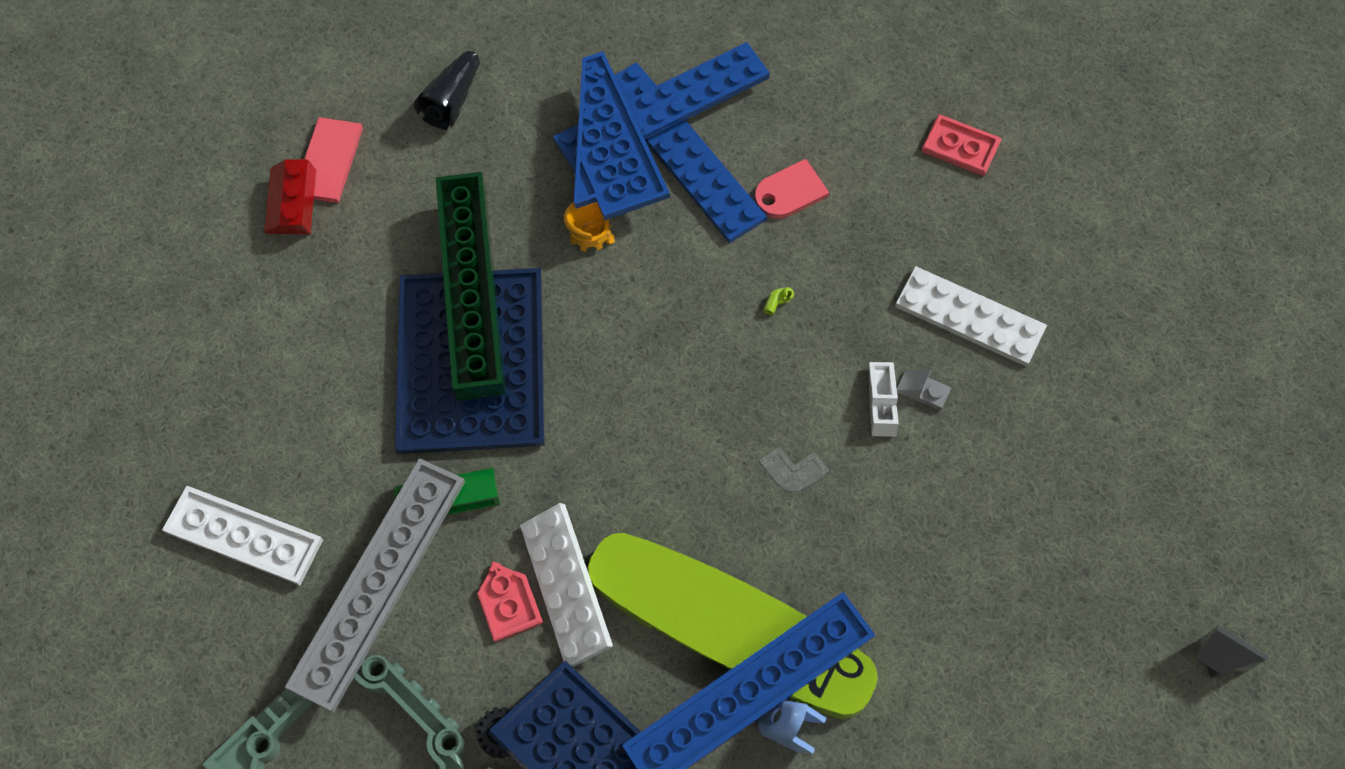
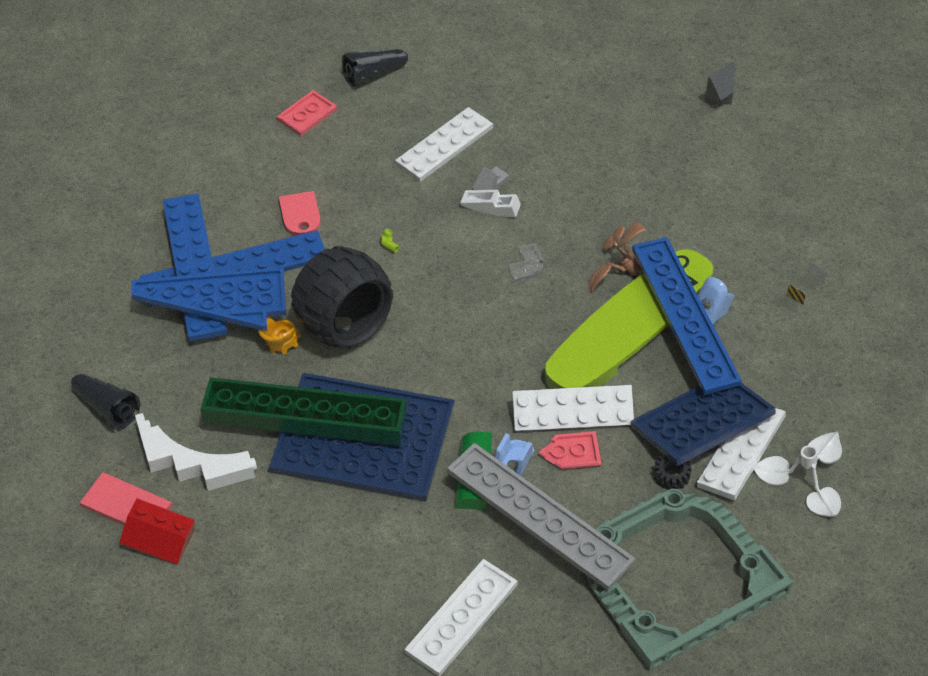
camera: 75 degrees left, 15 degrees down
none -> white arch [135,413,257,491]
none -> black tyre [291,246,393,349]
none -> black cone [342,49,408,86]
none -> light blue piece [495,433,534,476]
none -> nougat plant [589,222,646,293]

